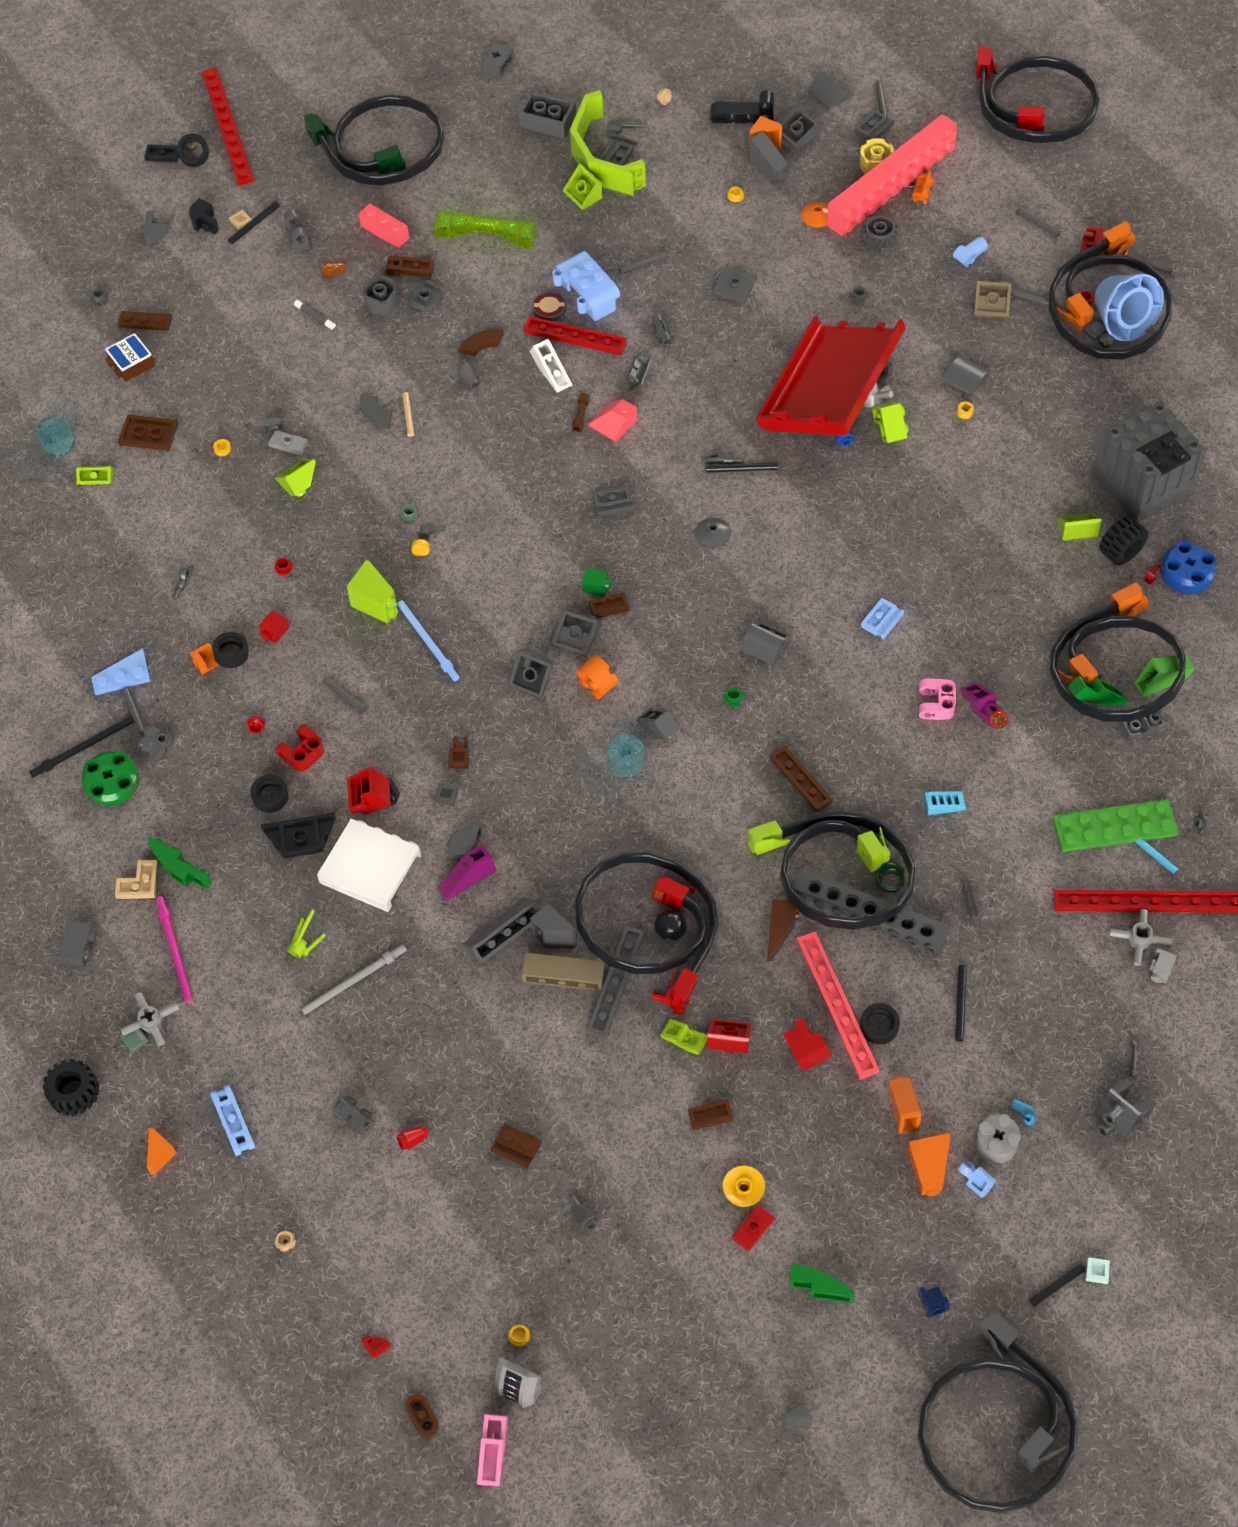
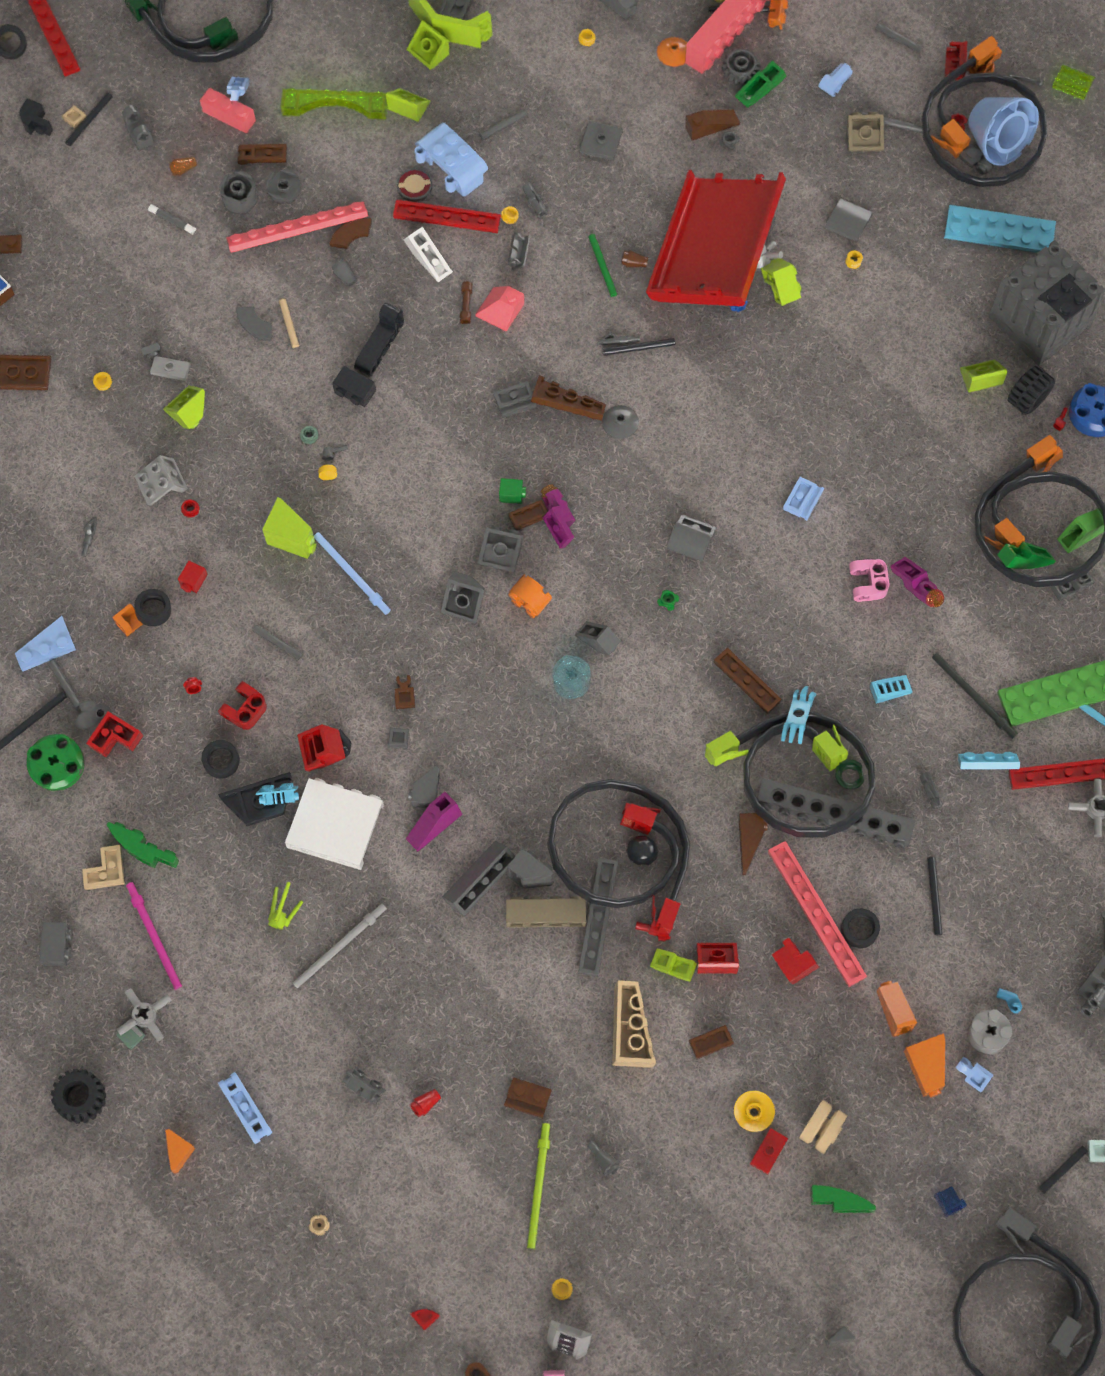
camera: 10 degrees left, 10 degrees up
none -> red brick [86,711,144,758]
none -> light grey bracket [135,455,188,506]
none -> coral plate [226,202,368,252]
none -> light blue hinge [227,77,249,101]
none -> medium azure hinge [256,783,299,806]
none -> black brick [332,366,376,407]
none -> black beam [354,302,404,376]
none -> lime slope [386,88,430,122]
none -> yellow plate [501,206,519,224]
none -> lime bar [527,1123,550,1249]
none -> reddish brown wing [531,375,606,421]
none -> magenta plate [541,484,576,549]
none -> green bar [588,234,617,297]
none -> tan wedge [612,980,656,1068]
none -> reddish brown cone [621,250,648,268]
none -> reddish brown slope [685,109,740,141]
none -> green slope [735,60,787,108]
none -> medium azure piece [781,686,816,744]
none -> tan wheel [799,1100,848,1154]
none -> pearl dark grey bar [932,653,1018,739]
none -> medium azure plate [944,205,1056,253]
none -> medium azure plate [958,752,1020,769]
none -> clear neon green plate [1052,64,1095,100]

